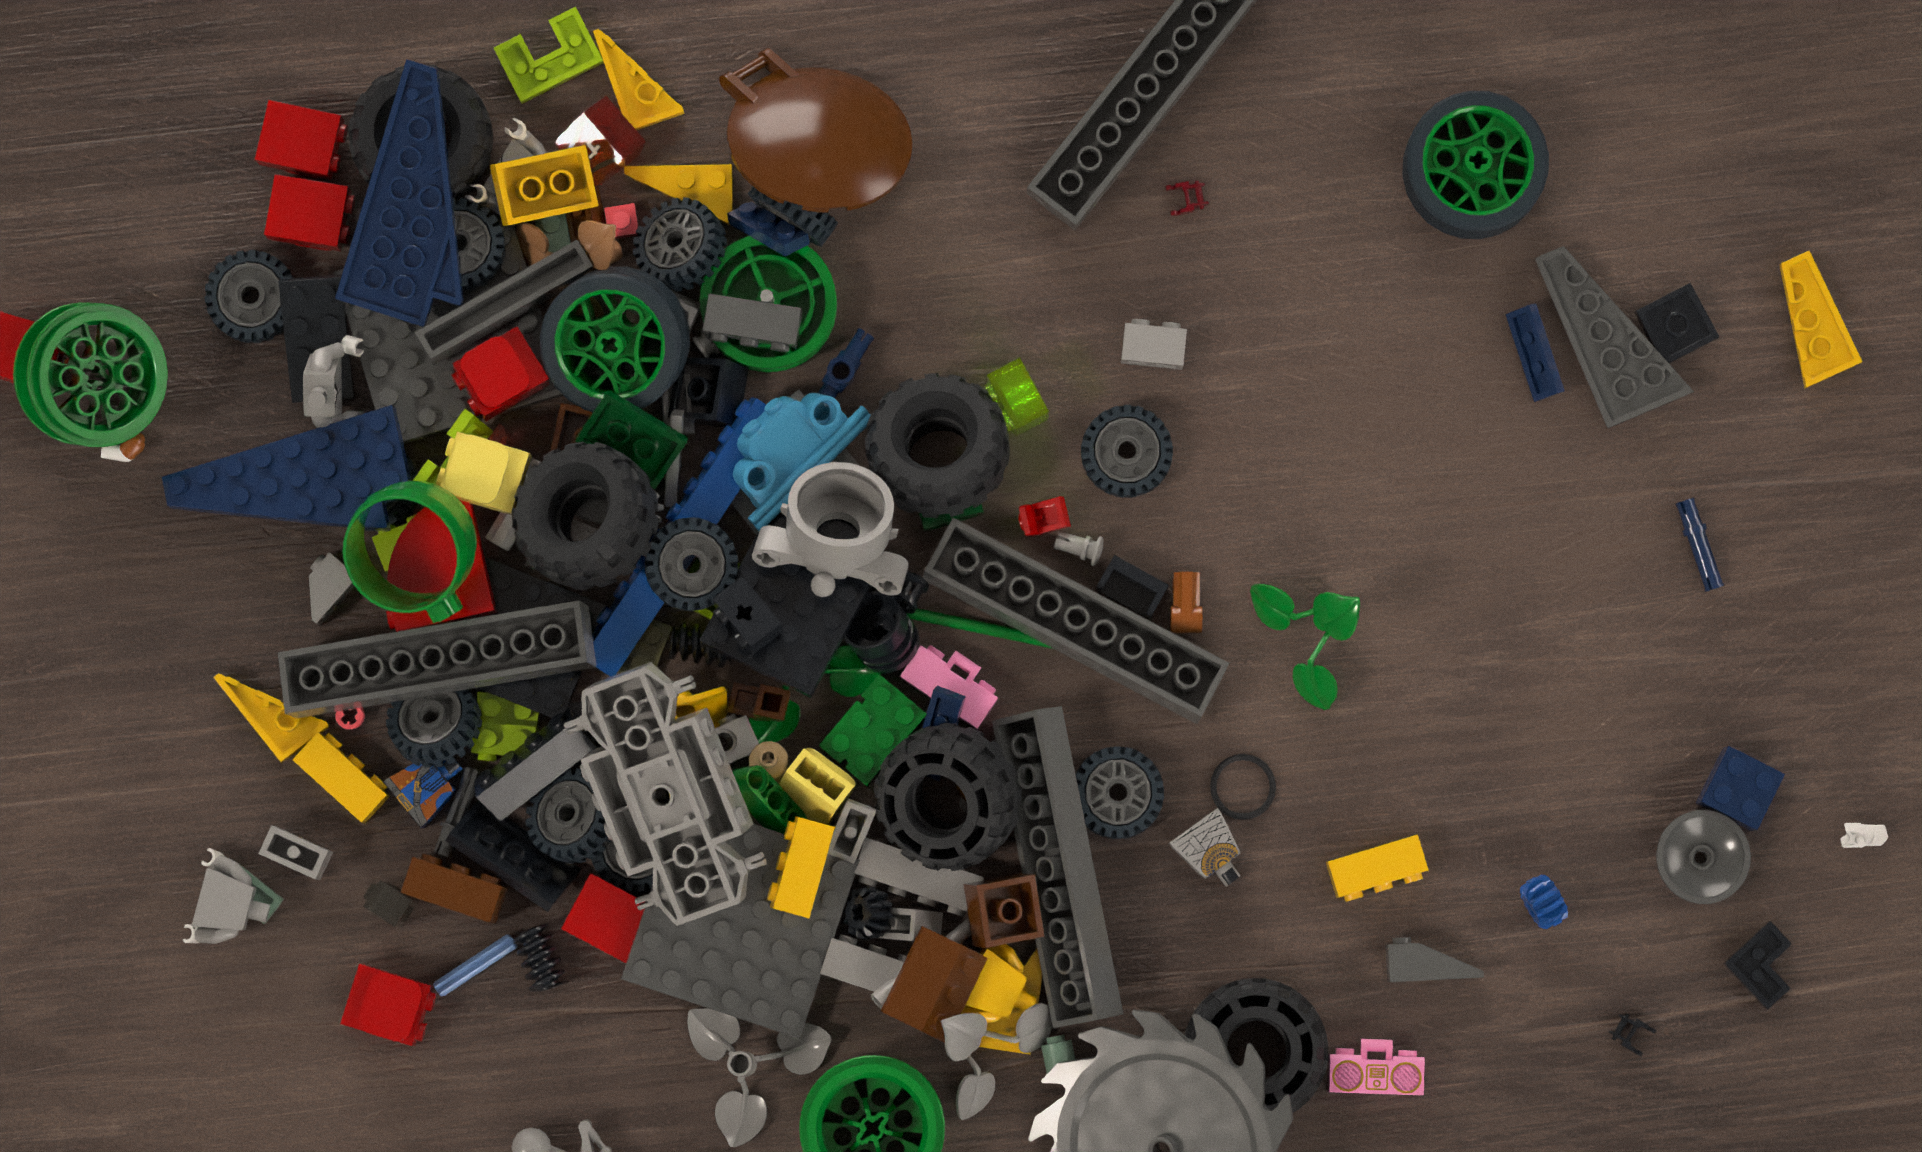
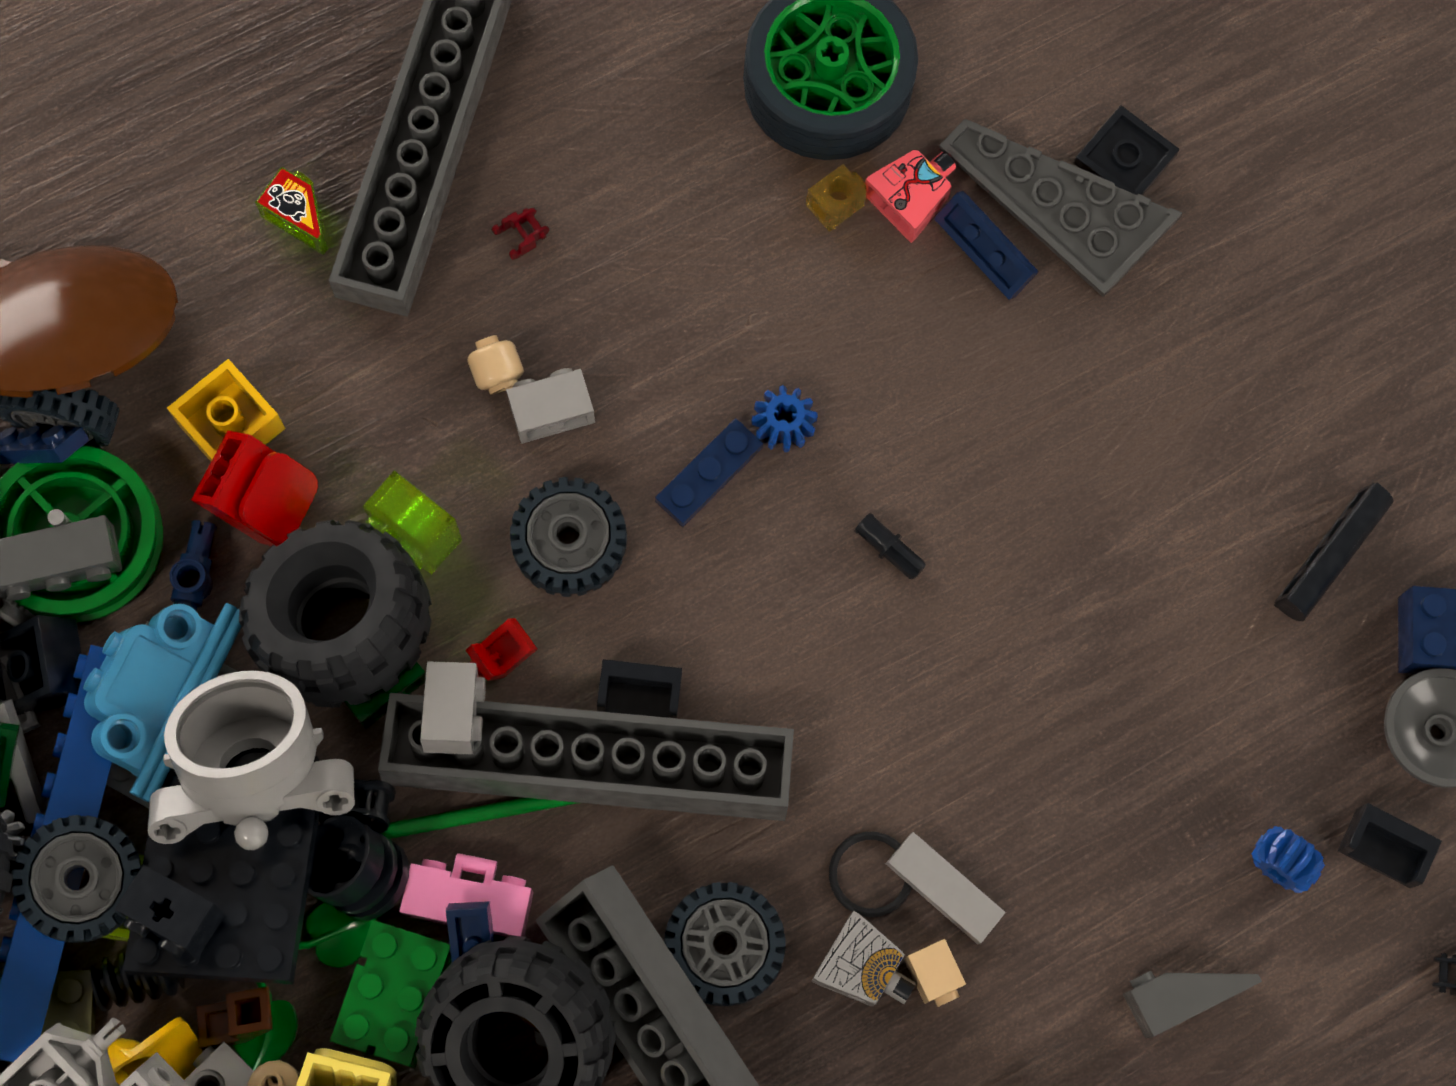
camera: 30 degrees left, 10 degrees down
light grey pin [1054,530,1104,567] -> none
dark orange piece [1170,572,1203,633] -> none
green plant [1250,584,1360,710] -> none
yellow brick [1326,834,1429,902] -> none
dark blue pin [1675,498,1725,592] -> none
yellow wing [1780,251,1862,389] -> none
none -> yellow brick [167,359,286,461]
none -> red brick [191,430,318,547]
none -> slope [255,167,328,255]
none -> light grey brick [420,661,486,754]
none -> tan head [467,335,524,395]
none -> dark blue plate [655,418,763,527]
none -> blue gear [752,385,818,453]
none -> clear yellow brick [806,164,867,232]
none -> black axle [854,513,926,580]
none -> coral torso [863,150,956,243]
none -> light grey tile [886,832,1006,945]
none -> tan brick [904,939,966,1007]
none -> black brick [1274,482,1394,621]
none -> black panel [1338,803,1442,889]

